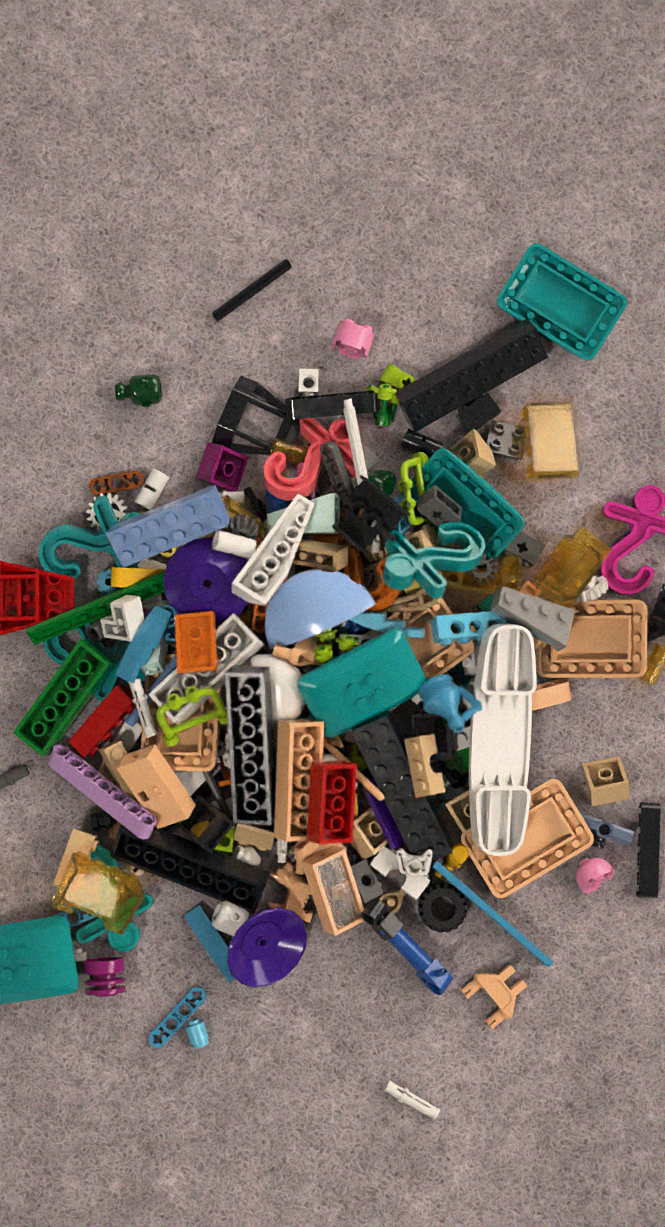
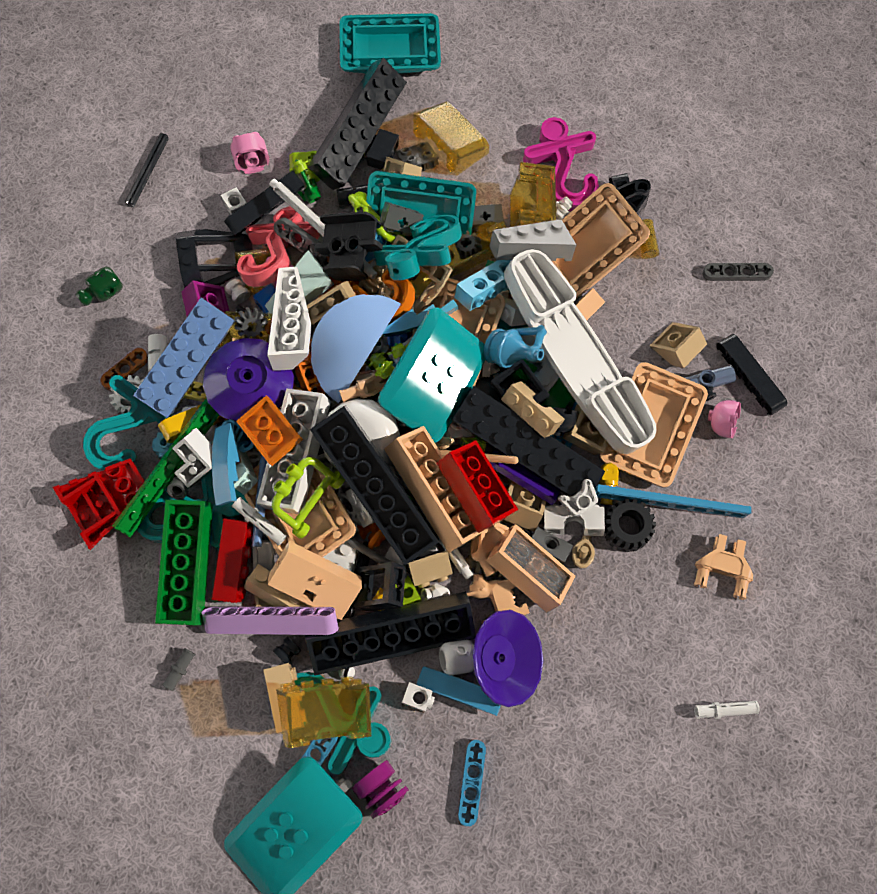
camera: 35 degrees left, 15 degrees down
medium azure brick [185,1018,209,1049] -> none
white pin [212,530,256,559] -> none
blue piece [361,898,453,995] -> none
none -> white wheel [225,278,250,304]
none -> white brick [402,682,435,712]

